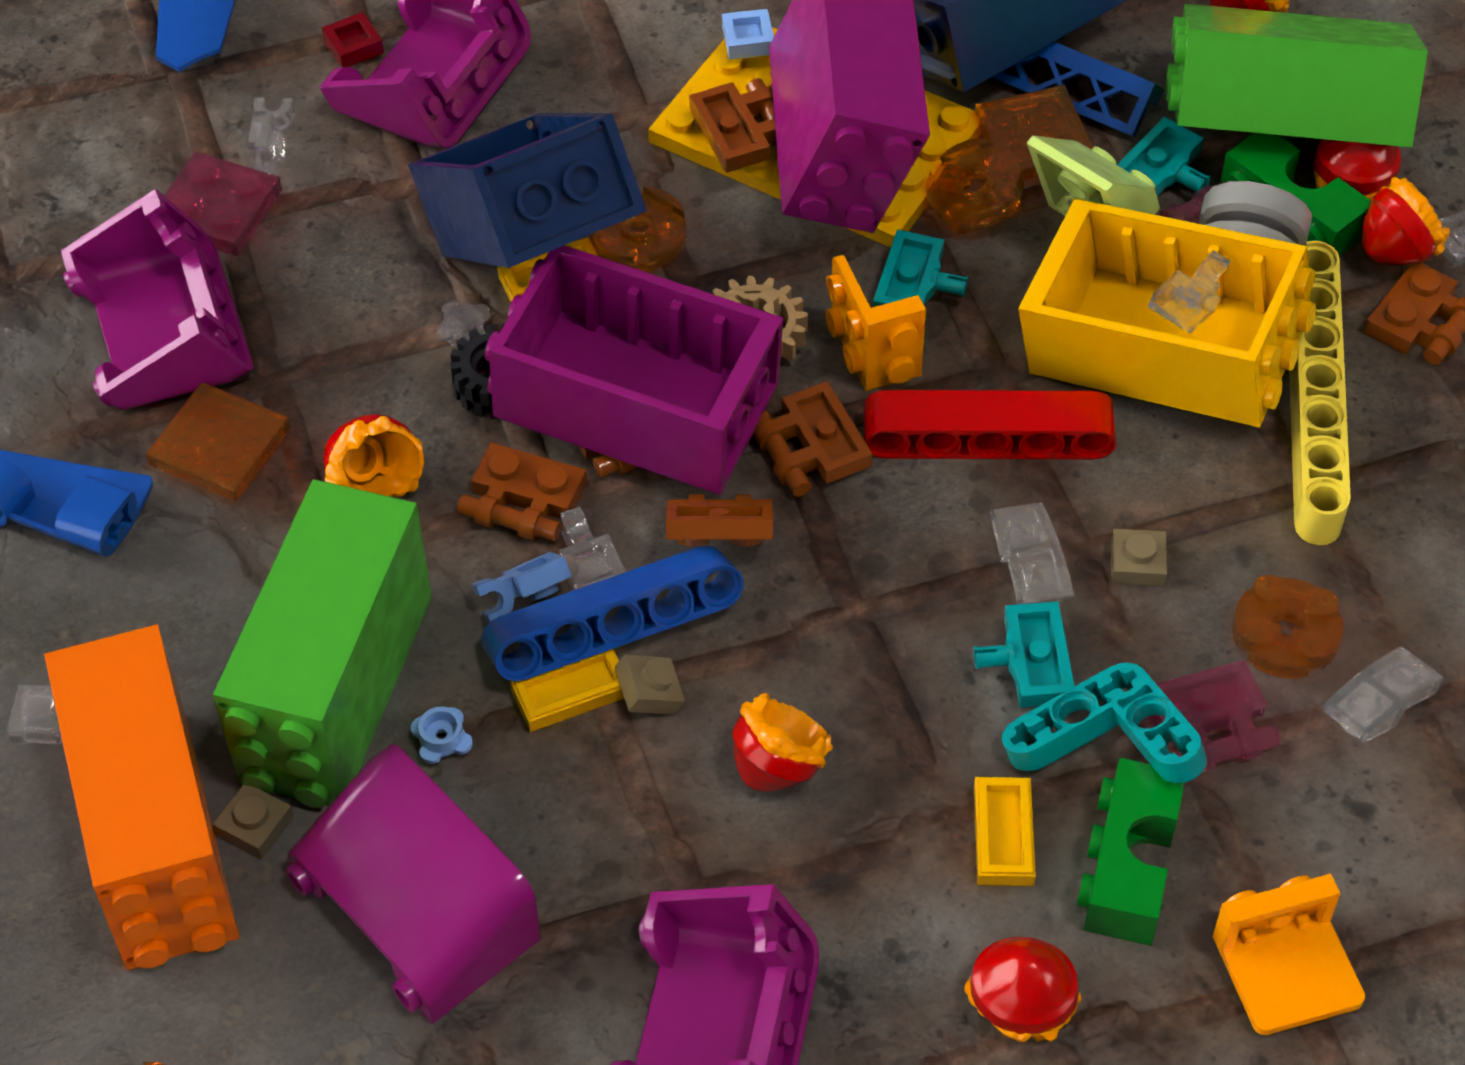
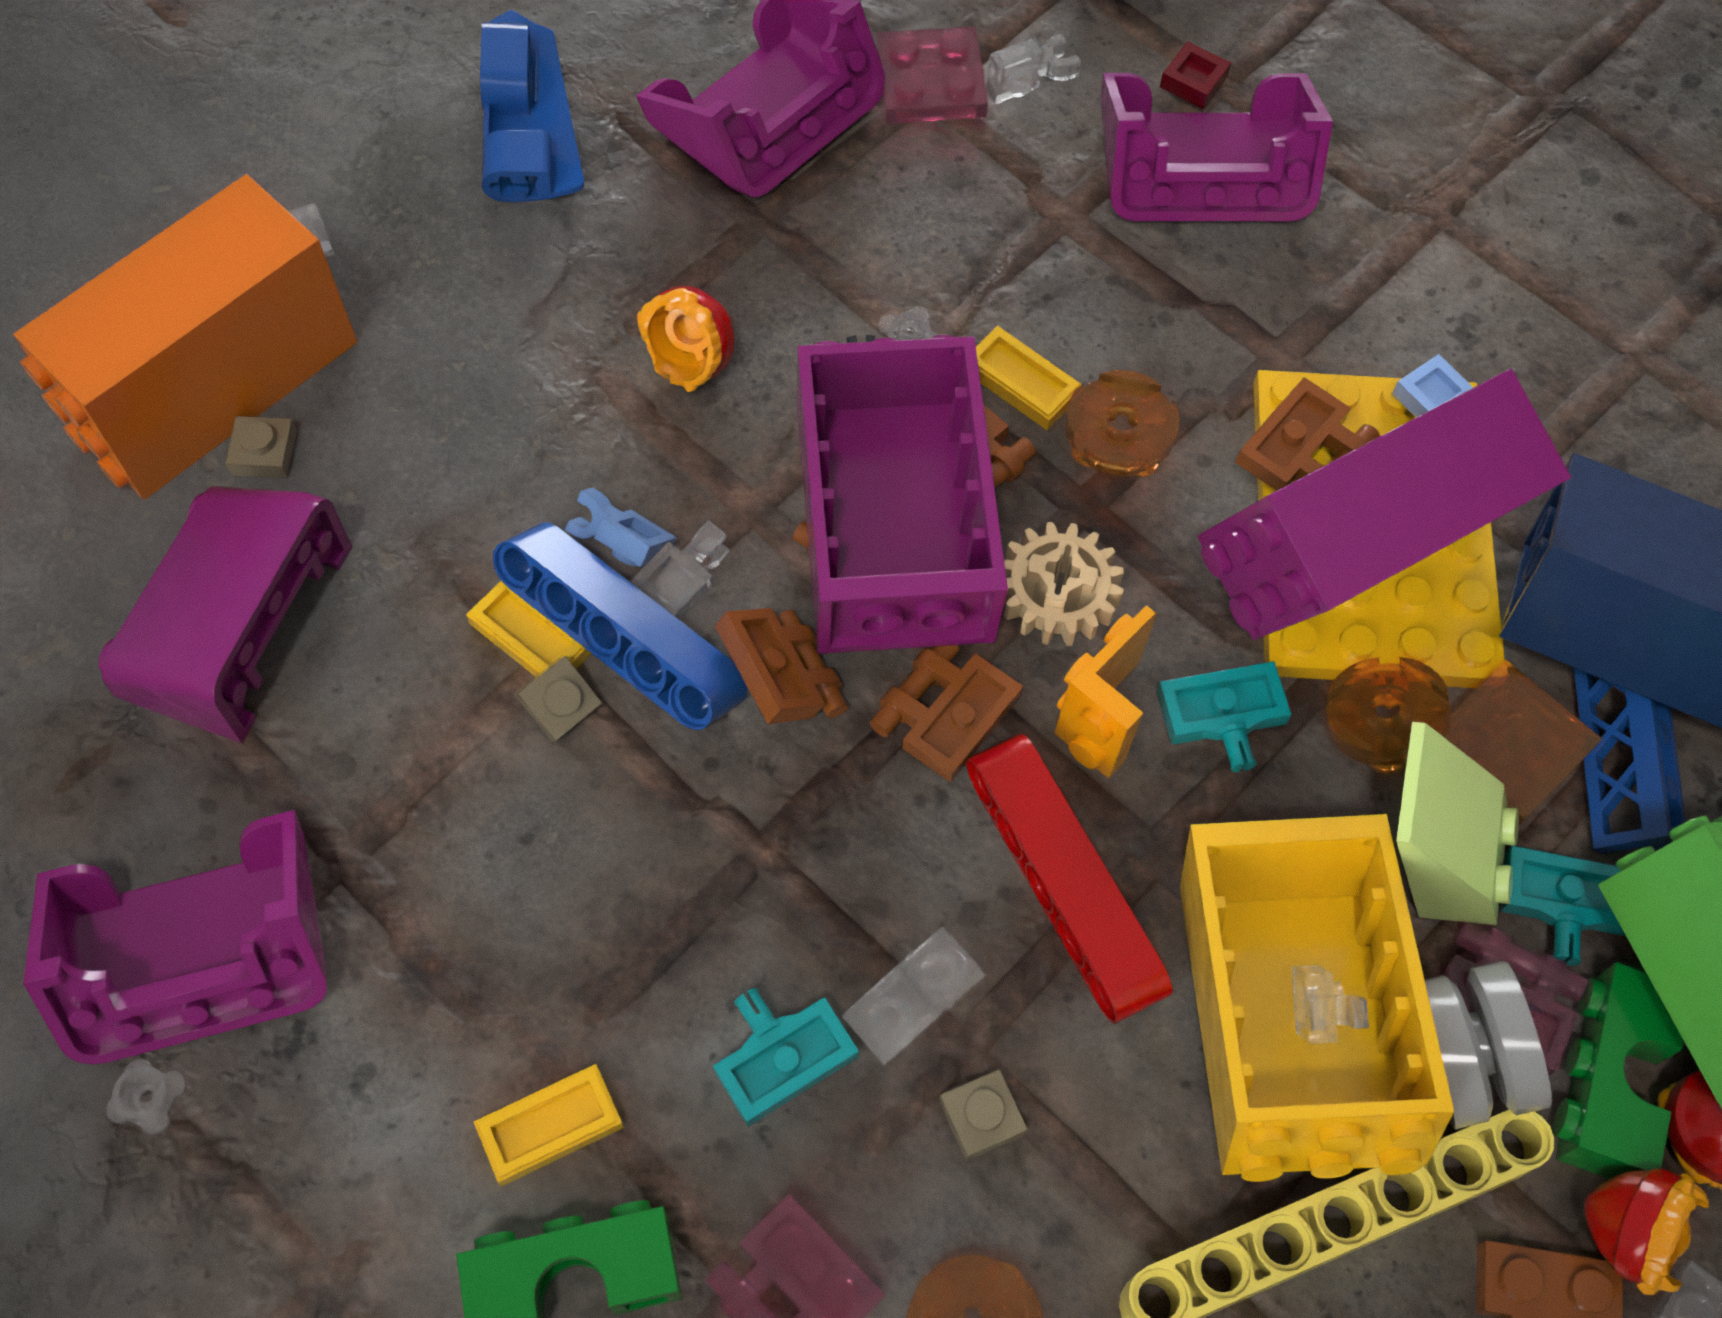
camera: 60 degrees right, 10 degrees up
clear orange tile [146,382,291,502] -> none
bright green container [213,479,432,808] -> none
dark blue container [408,113,647,268] -> none
light blue plate [411,707,473,764] -> none
dark orange plate [457,442,587,542] -> none
hair [732,693,833,792] -> none
red hair [964,937,1082,1042] -> none
teal beam [1002,662,1207,783] -> none

